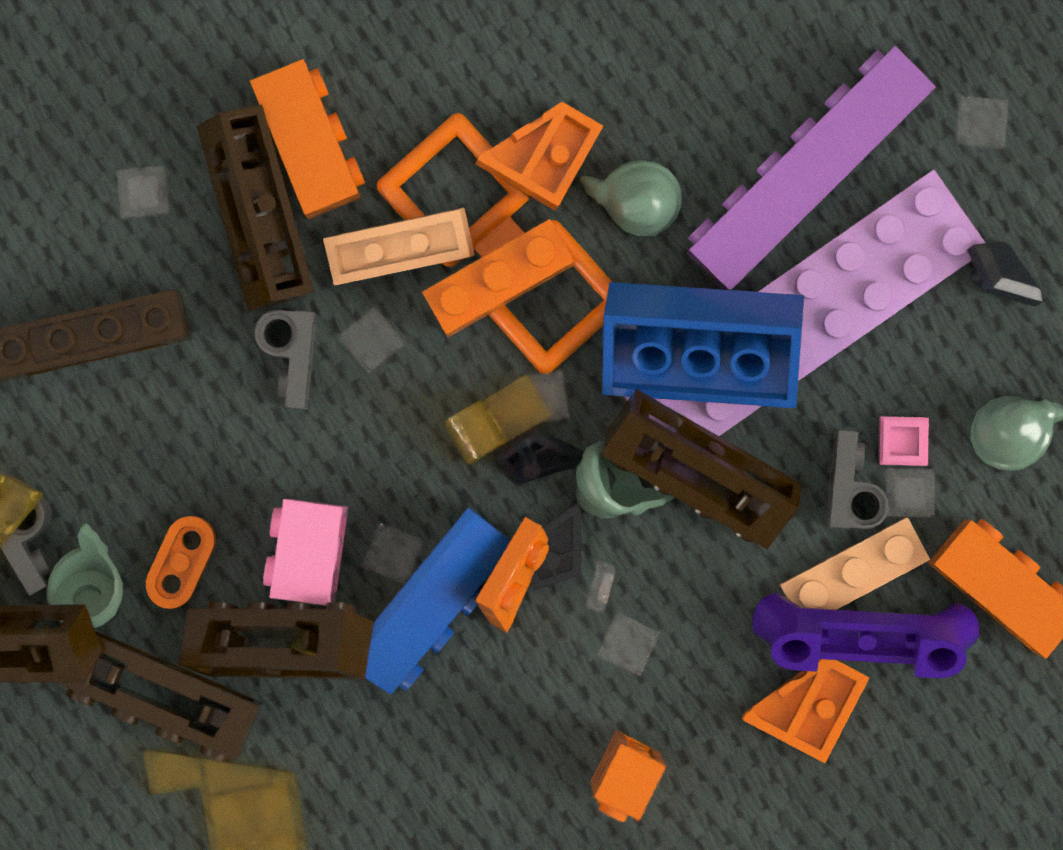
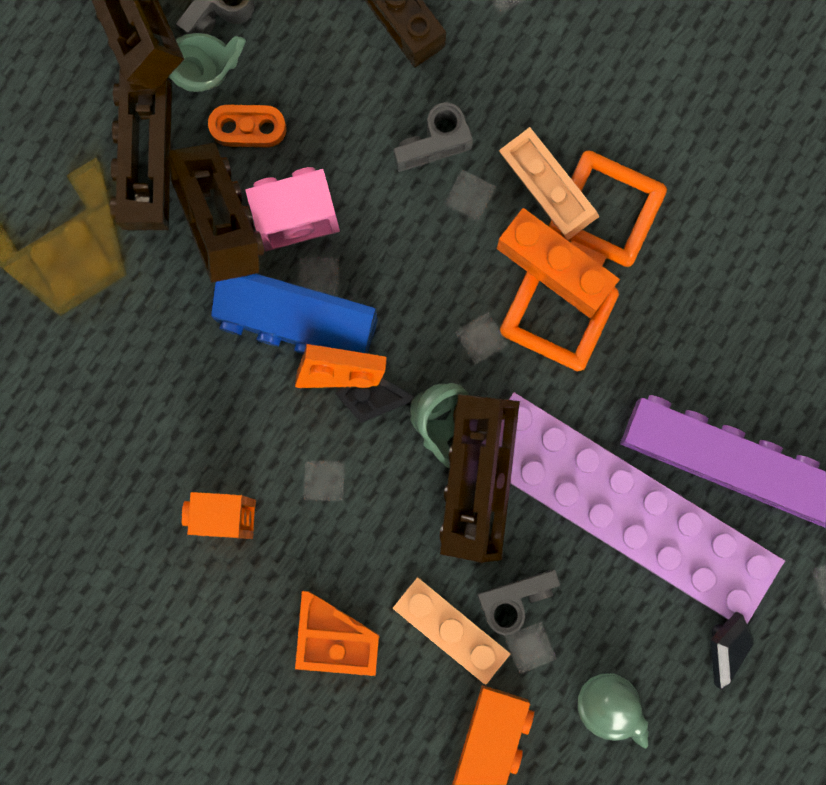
camera: 75 degrees right, 5 degrees down
dark brown brick [197,104,314,312] -> none
orange brick [250,59,365,219] -> none
clear yellow plate [443,374,553,466] -> none
orange wing [475,102,603,211] -> none
black piece [493,426,584,485] -> none
sand green hat [579,160,682,236] -> none
clear tile [584,559,616,612] -> none
blue slope [602,282,804,408] -> none
dark purple plate [752,593,979,678] -> none
bright pink tile [878,416,929,466] -> none

